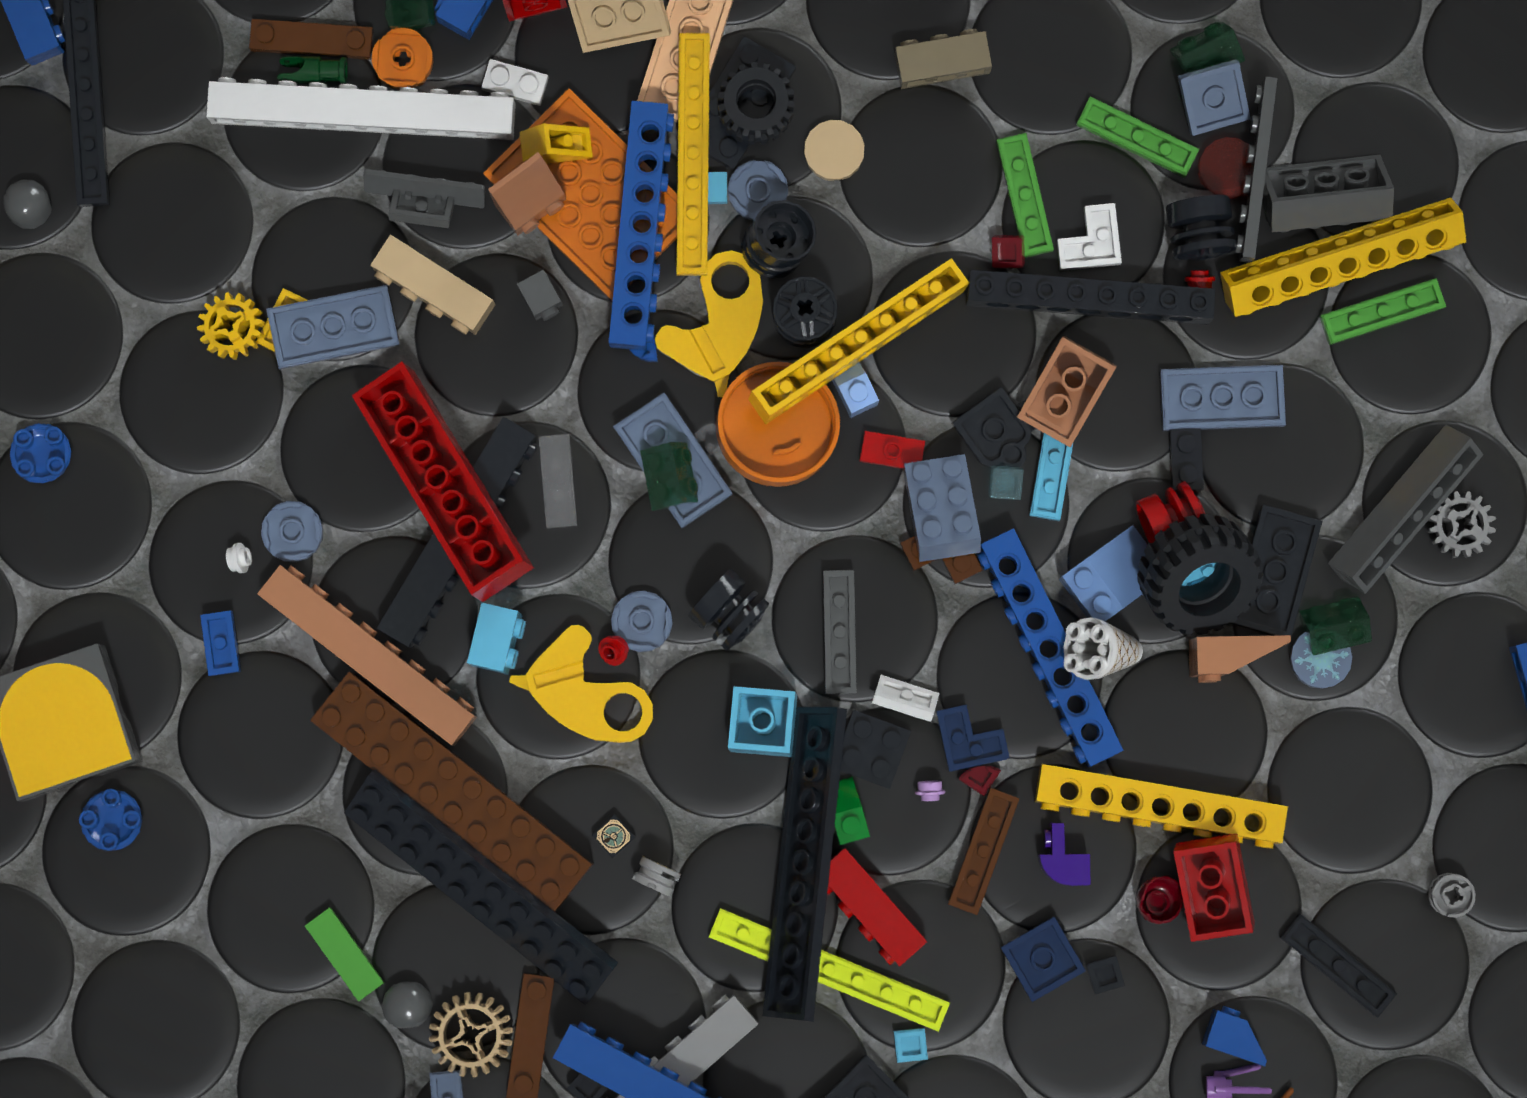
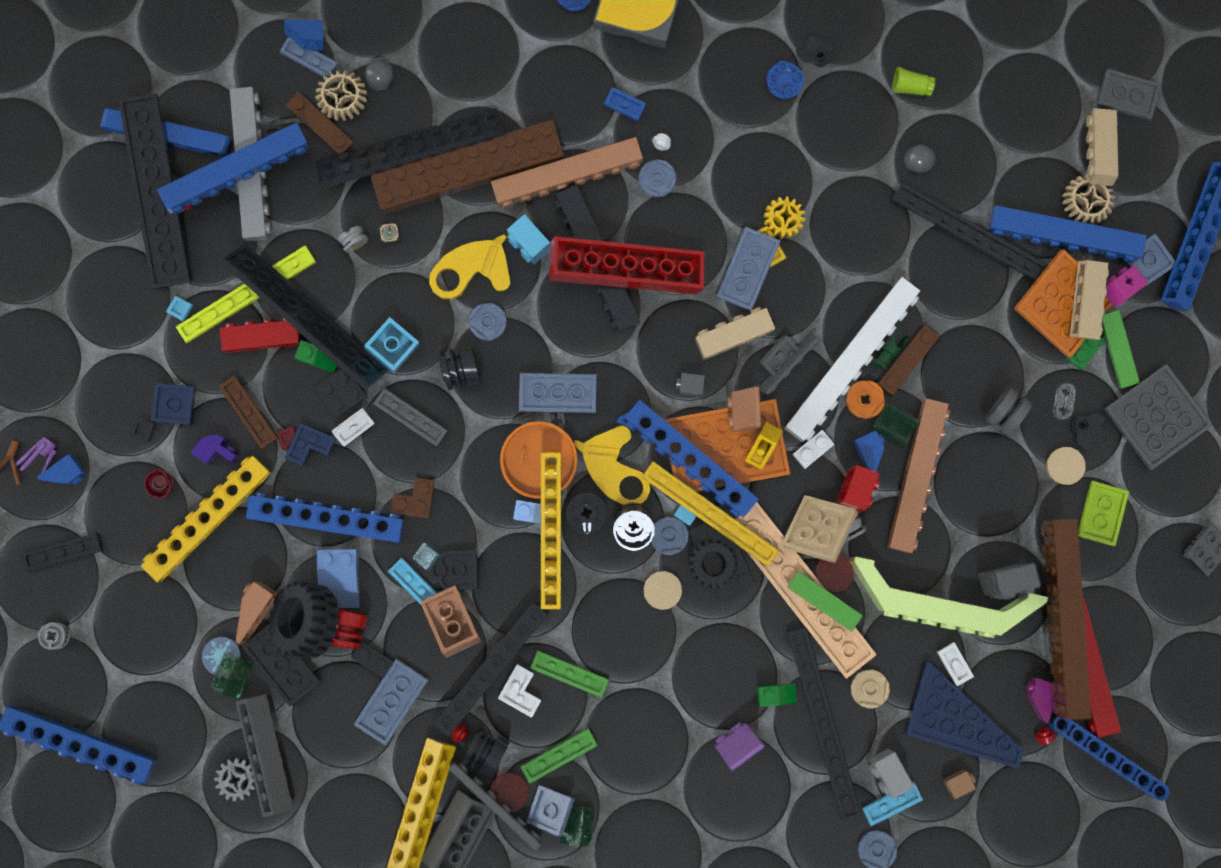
camera: 120 degrees right, 0 degrees up
bright green tile [305,907,385,1002] -> none
clear tile [539,434,577,529] -> none
red plate [598,635,629,666] -> none
clear green bracket [640,442,698,511] -> none
red plate [860,431,925,469] -> none
dark tan brick [894,29,992,89] -> none
sand blue brick [904,454,981,562] -> none
lavender plate [915,781,945,801] -> none
dark red plate [992,235,1025,268] -> none
white cone [1063,617,1143,680] -> none
red brick [1173,833,1255,942] -> none
bright green tile [1320,278,1446,345] -> none

